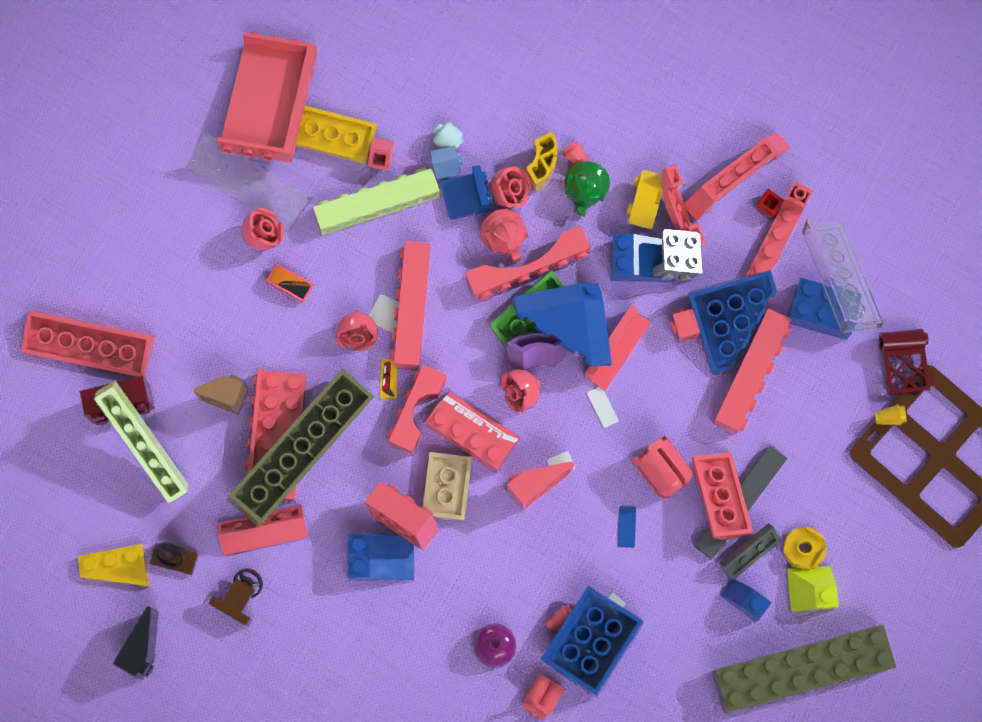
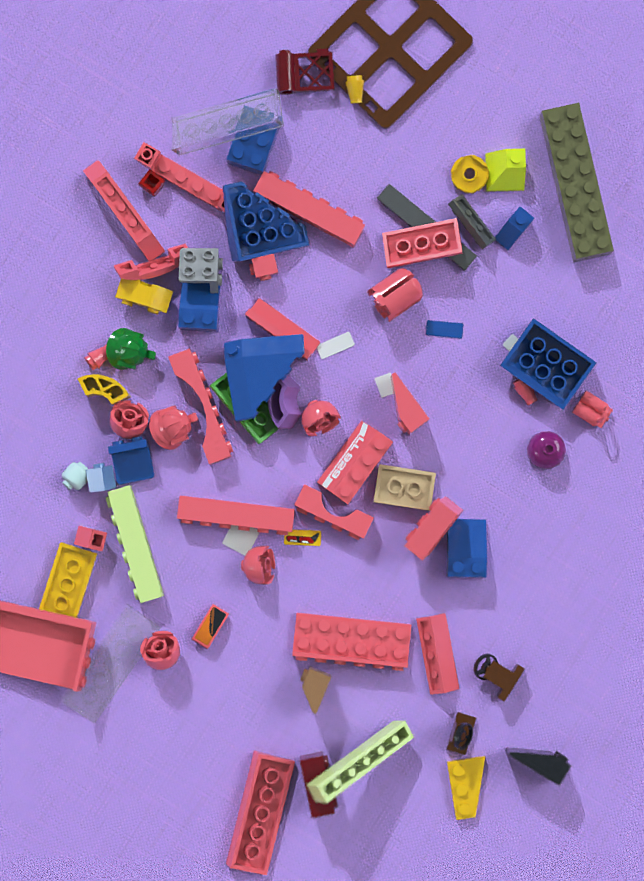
camera: 85 degrees left, 10 degrees up
olive brick [226,368,374,528] -> none

